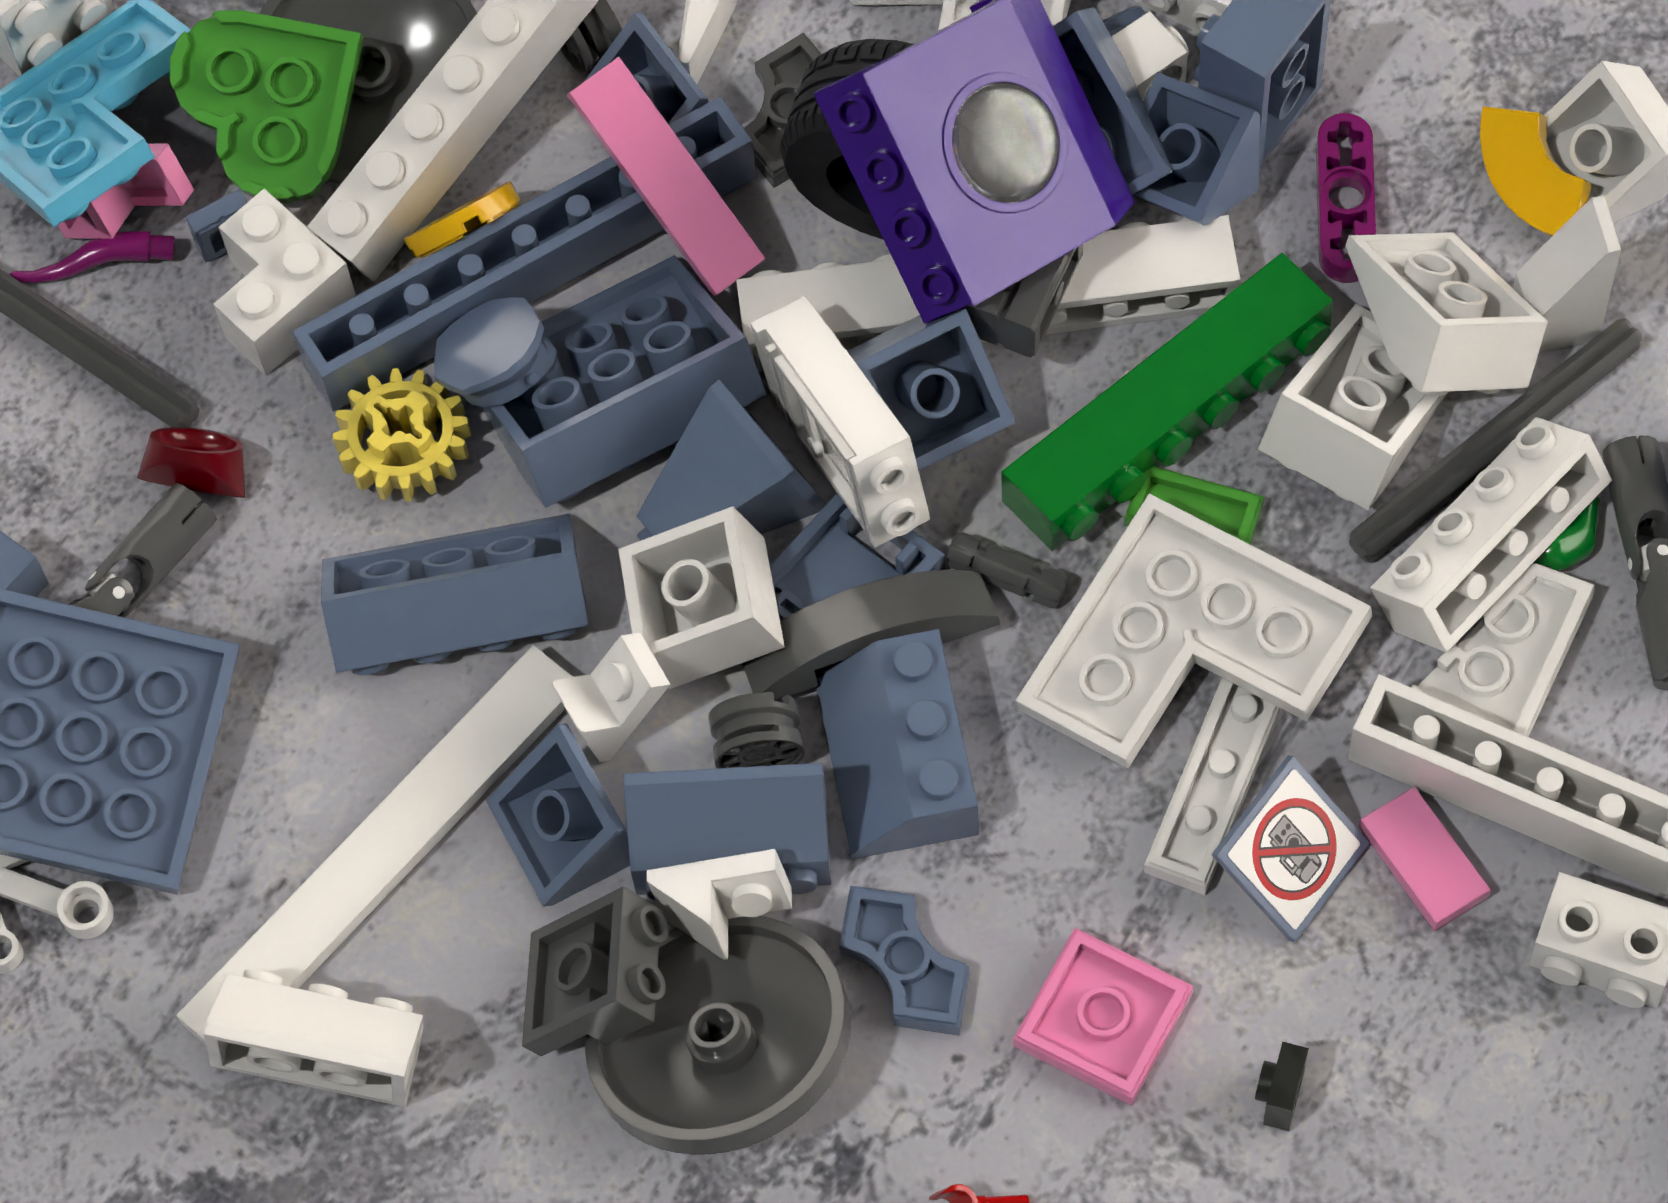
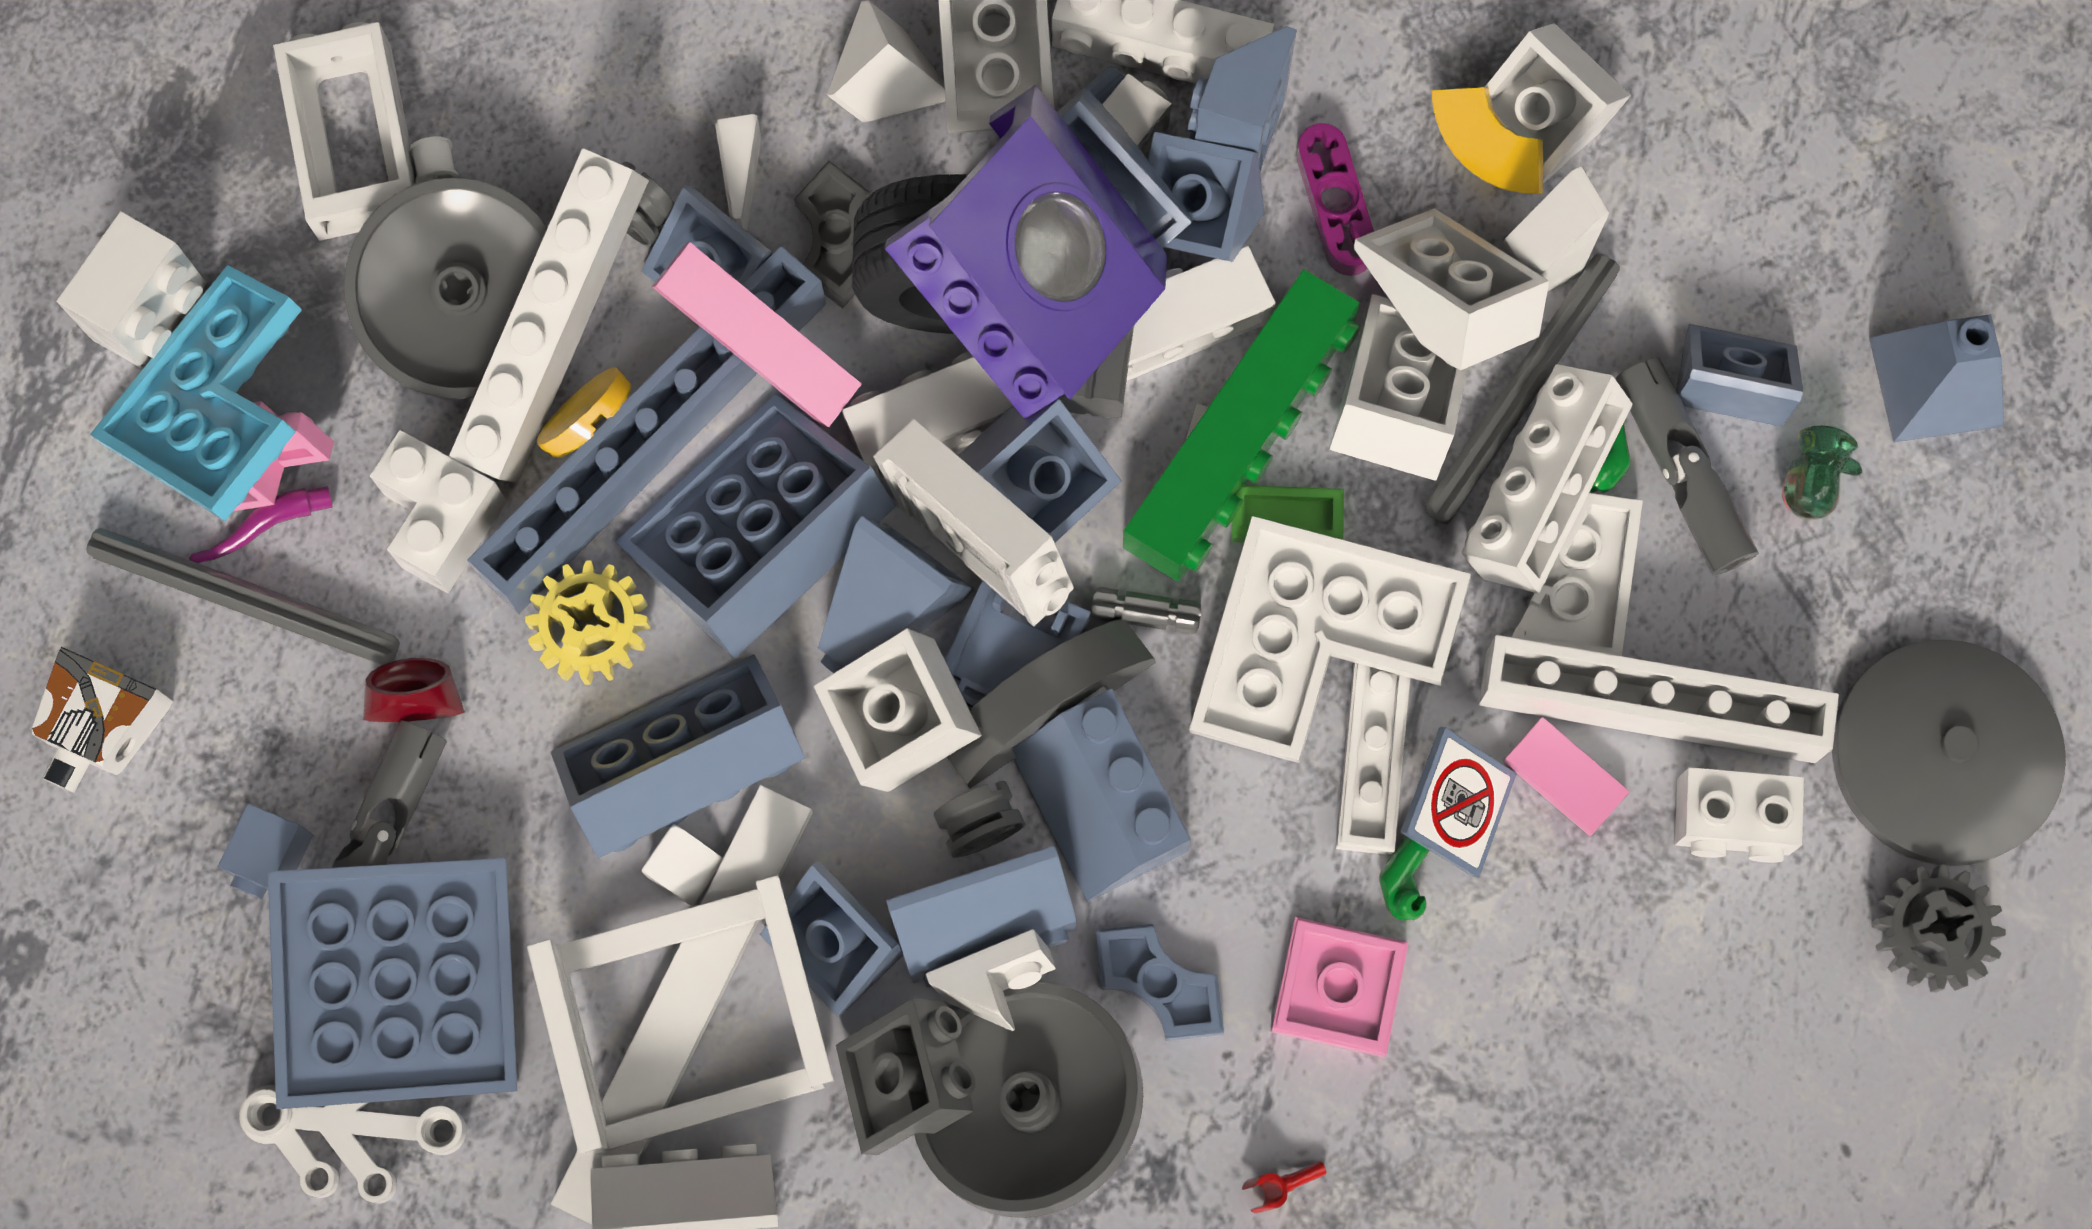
camera: 20 degrees left, 10 degrees up
bright green plate [170,10,364,203] -> none
sand blue tile [185,189,247,262] -> none
sand blue hat [434,297,558,408] -> none
white slope [552,633,671,762] -> none
pearl dark grey plate [1255,1041,1309,1131] -> none
none -> white piece [527,875,834,1154]
none -> white slope [642,824,723,907]
none -> green arm [1379,836,1430,921]

